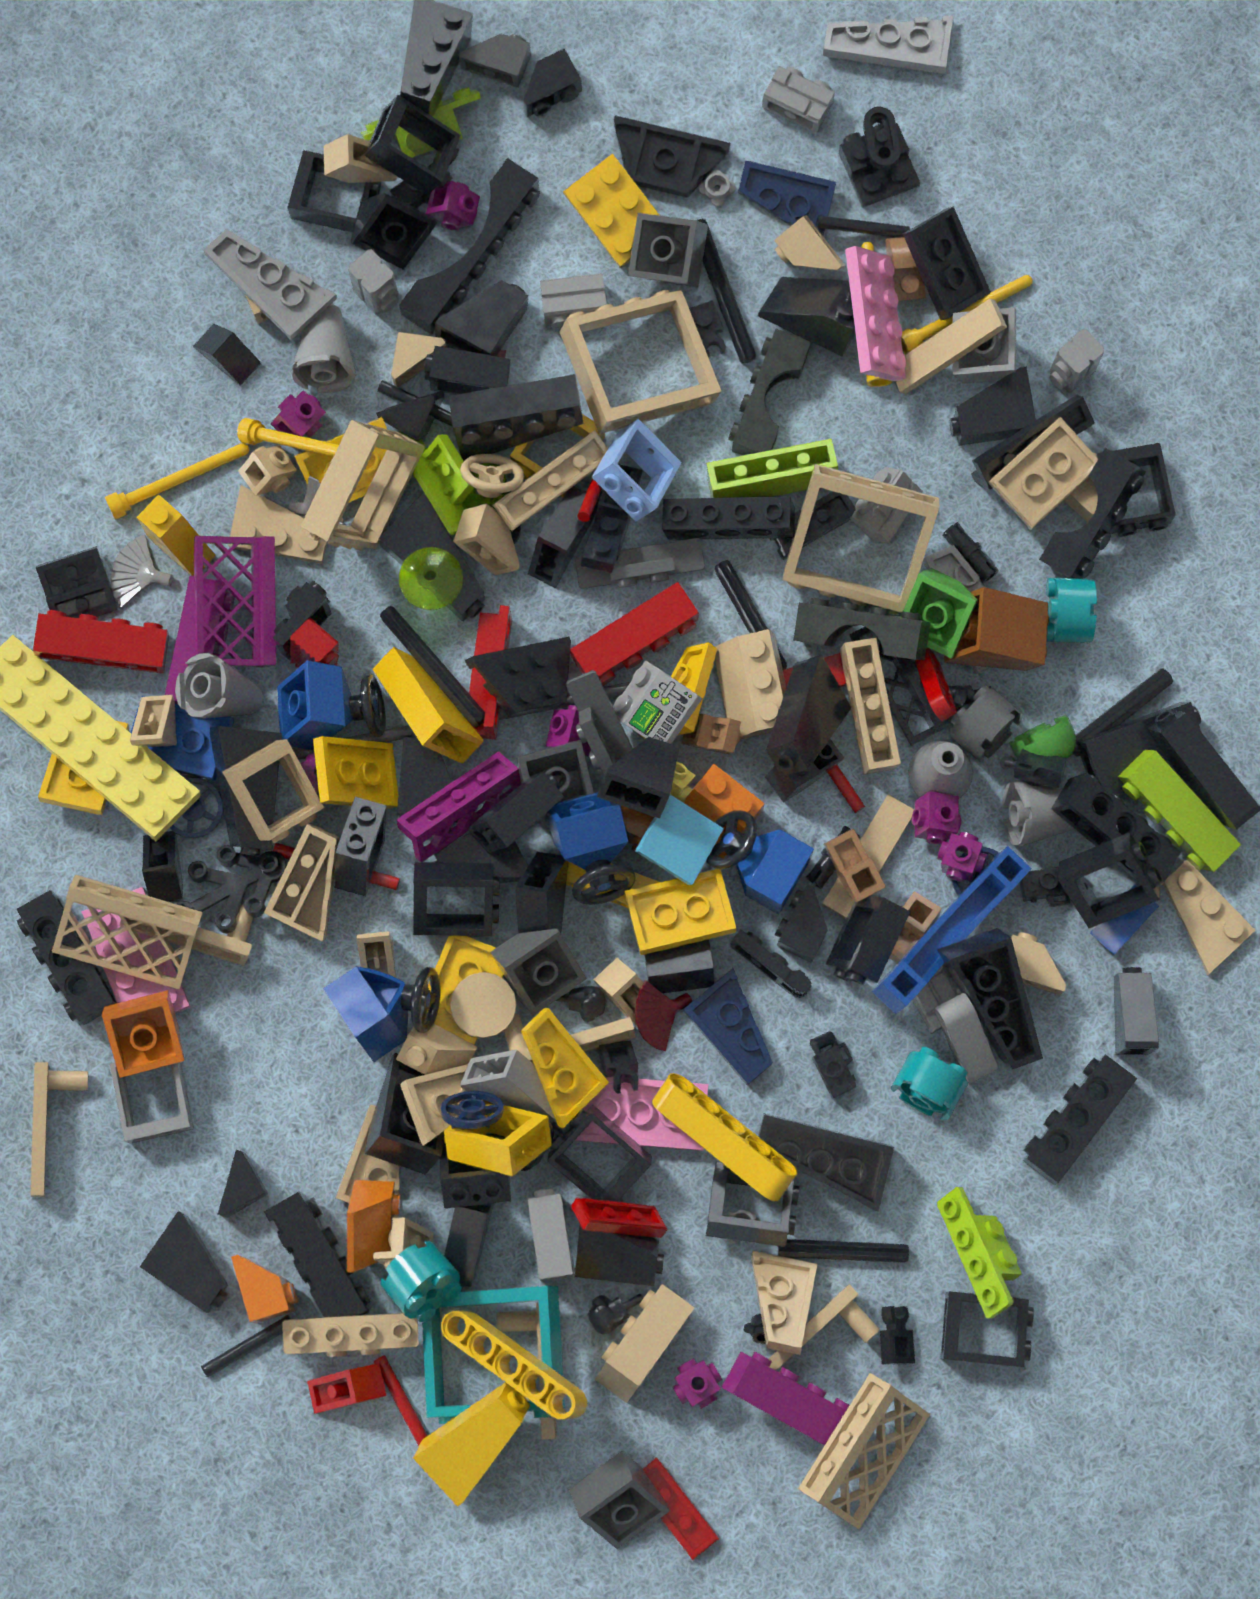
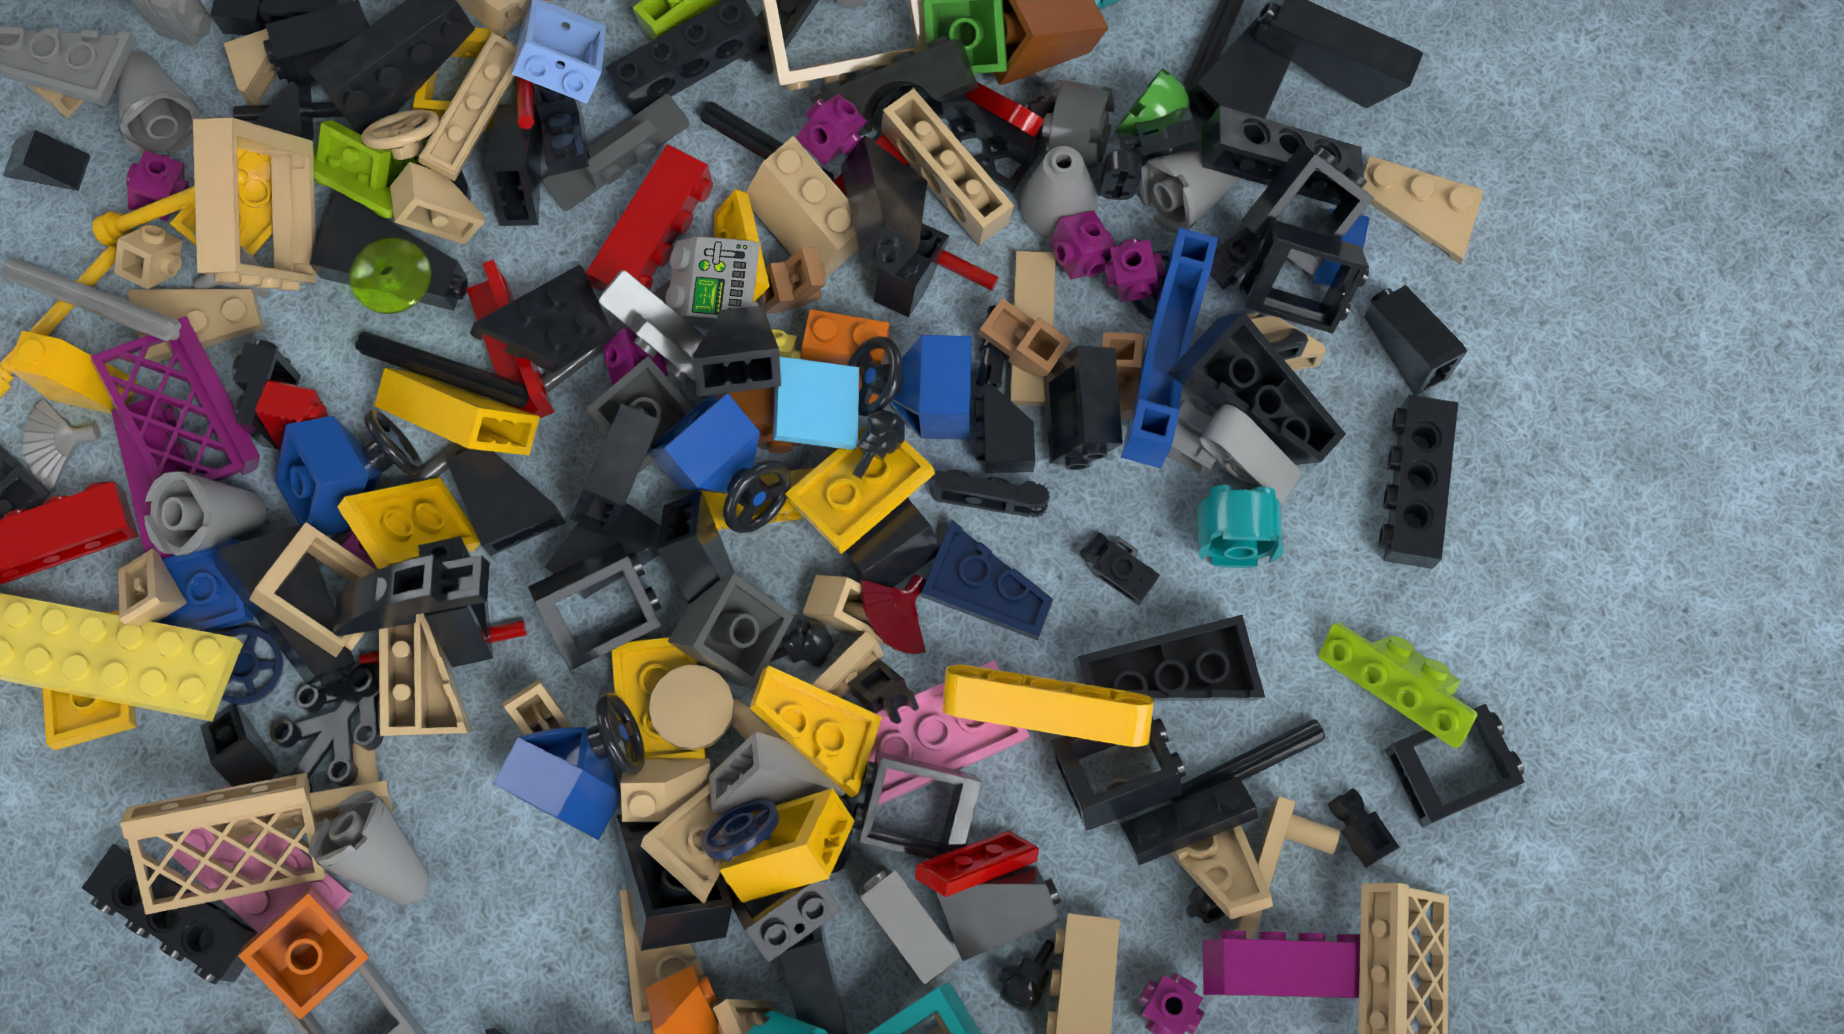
camera: 25 degrees left, 5 degrees down
magenta fence [396,751,521,862] -> none
lime brick [1118,750,1241,872] -> none
none -> light grey axle [1,259,181,341]
none -> light grey cone [308,790,430,906]
none -> black slope [333,555,490,637]
none -> magenta brick [796,94,867,166]
none -> black piece [852,410,905,479]
none -> black beam [1100,150,1142,200]
none -> black plate [1120,776,1259,866]
none -> black window [1239,219,1369,334]
none -> black slope [1263,328,1308,360]

